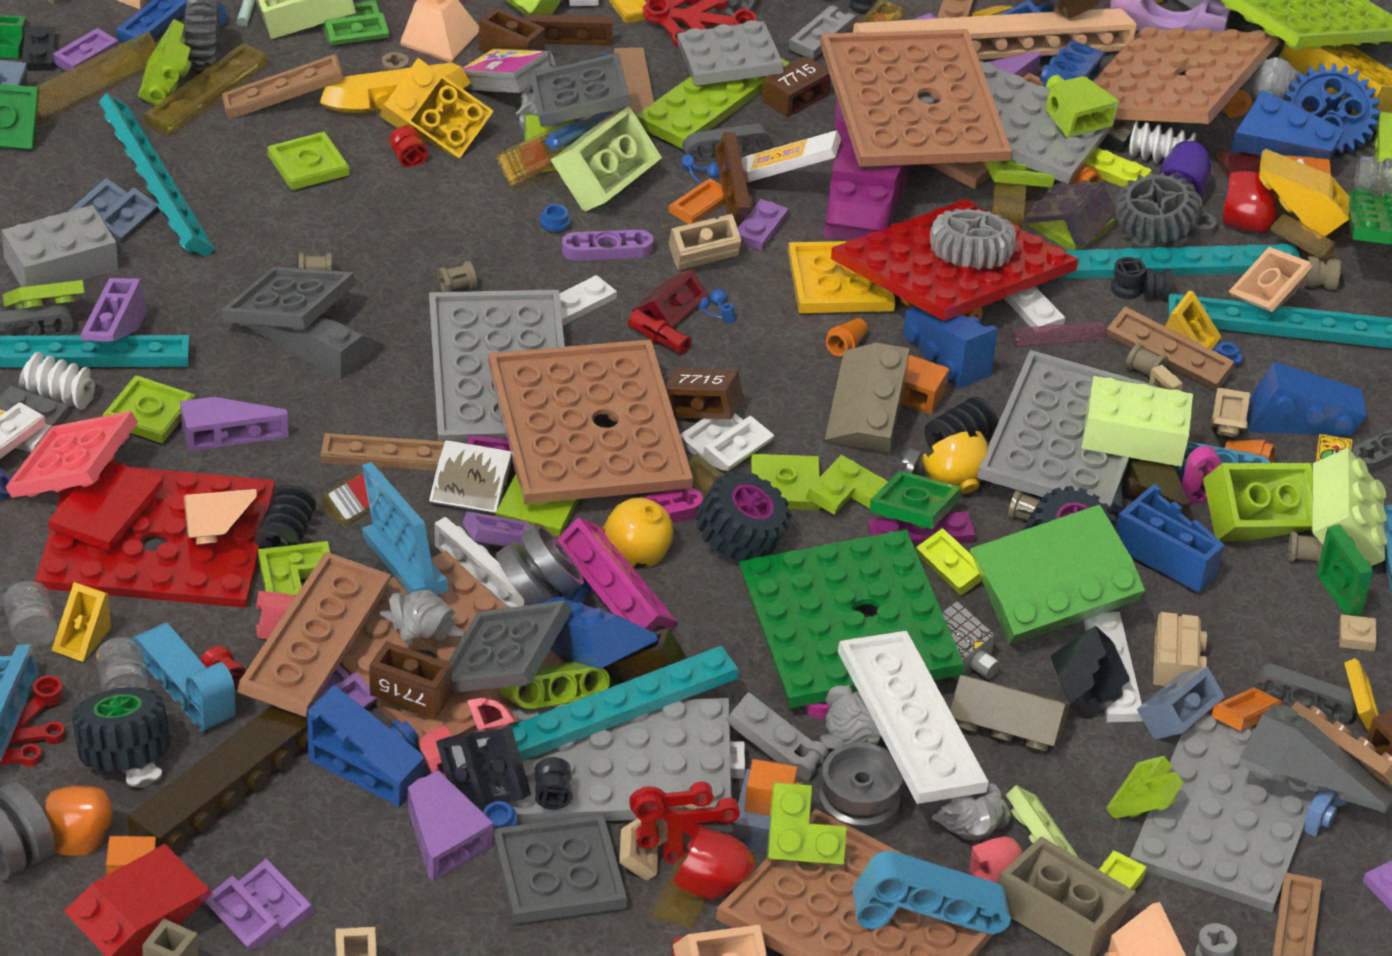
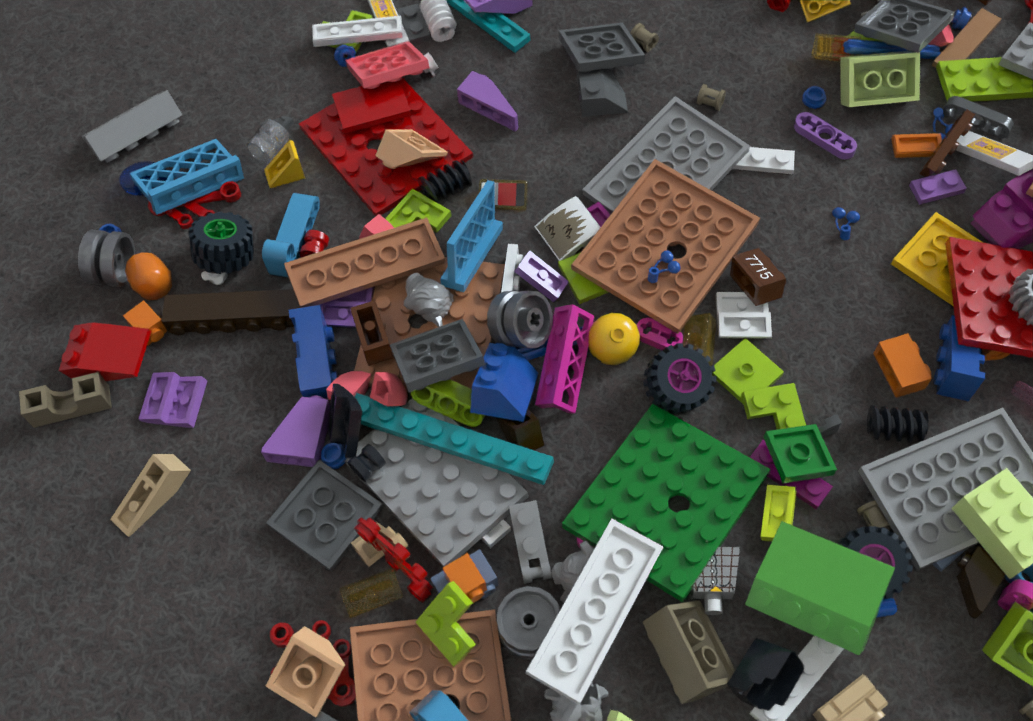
camera: 55 degrees right, 20 degrees up
clear wheel [96,637,150,692] -> none
lime plate [102,375,195,444] -> none
medium nougat tile [320,433,445,471] -> none
blue plate [390,719,419,749] -> none
red pin [628,309,692,356] -> none
dark red panel [632,269,709,328] -> none
tan brick [669,214,741,270] -> none
red piece [673,828,755,901] -> none
orange cone [825,318,868,357] -> none
dark tan slope [825,343,909,453] -> none
yellow cylinder [922,431,988,494] -> none
blue wedge [1116,483,1225,592] -> none
none -> blue piece [648,250,681,283]

